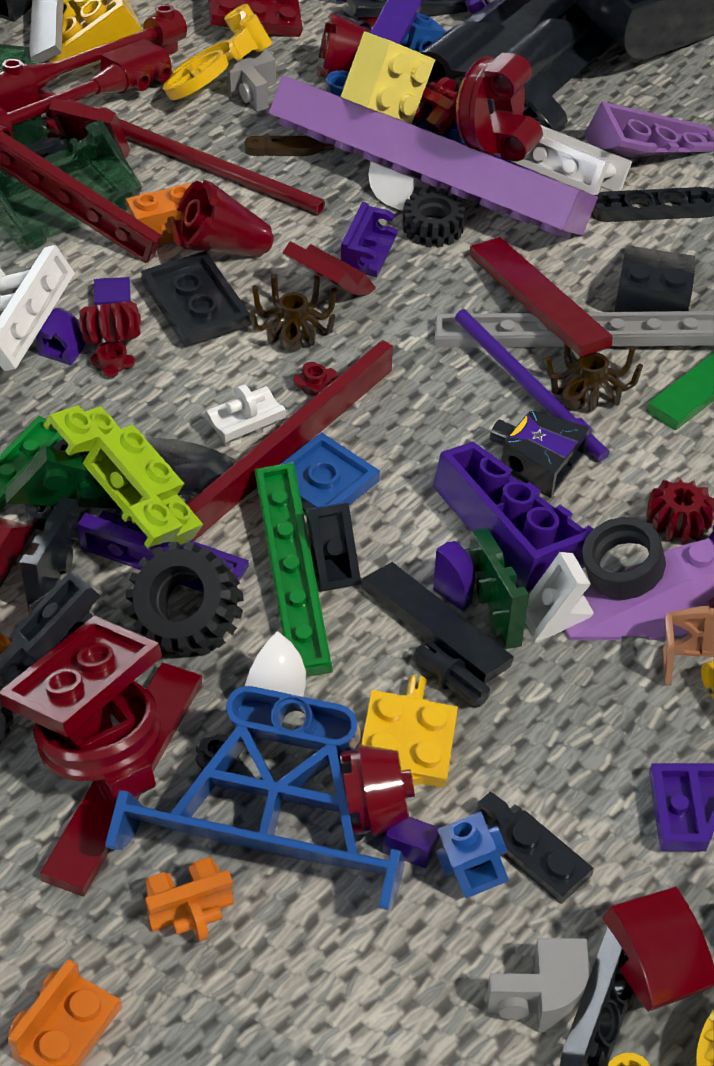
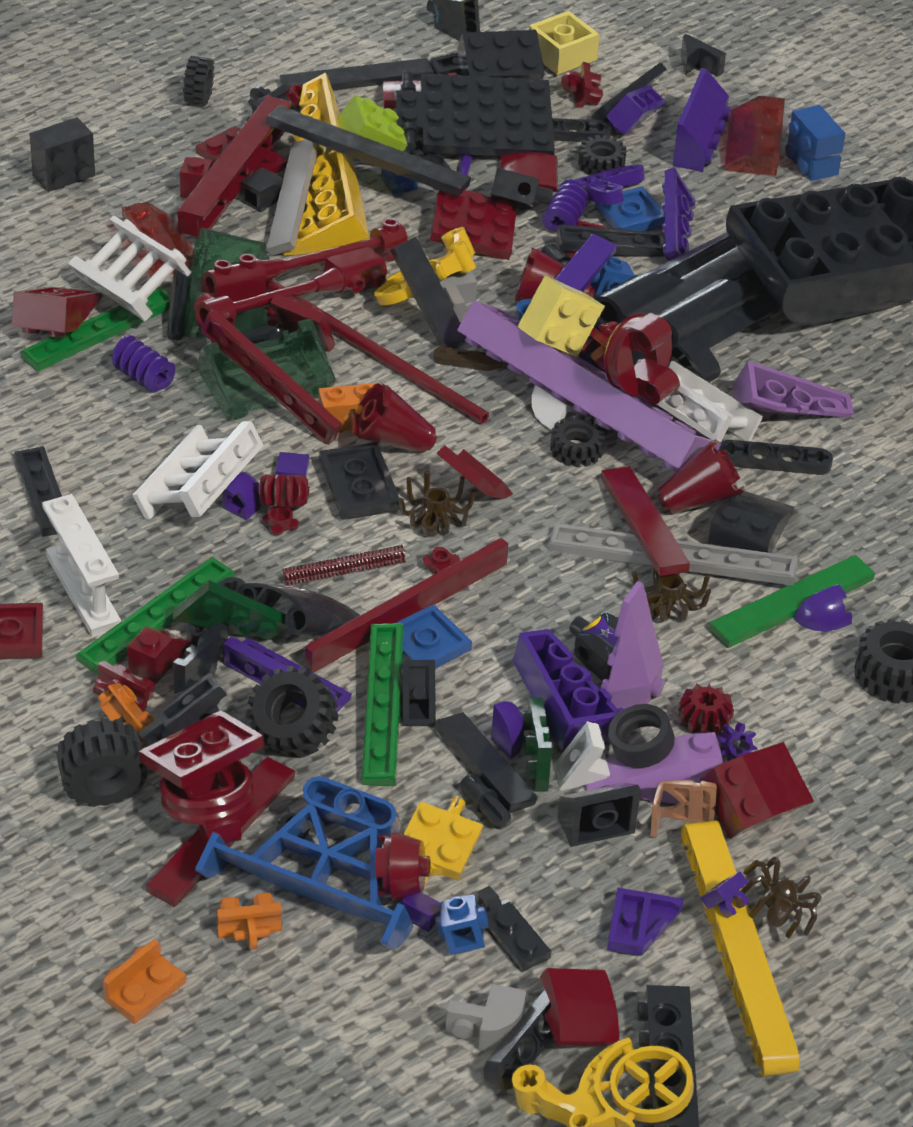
camera: 10 degrees right, 5 degrees down
lime bracket [43,405,203,548] -> none
white hips [206,384,286,448] -> none
white brick [245,631,306,697] -> none
dark purple hinge [341,202,398,277] -> none
dark purple bar [455,309,610,462] -> none
none -> dark red axle [282,545,406,586]
none -> black tile [390,237,467,348]
none -> black slope [558,783,641,847]
none -> medium lavender wedge [601,581,665,709]
none -> dark red cone [657,439,745,514]

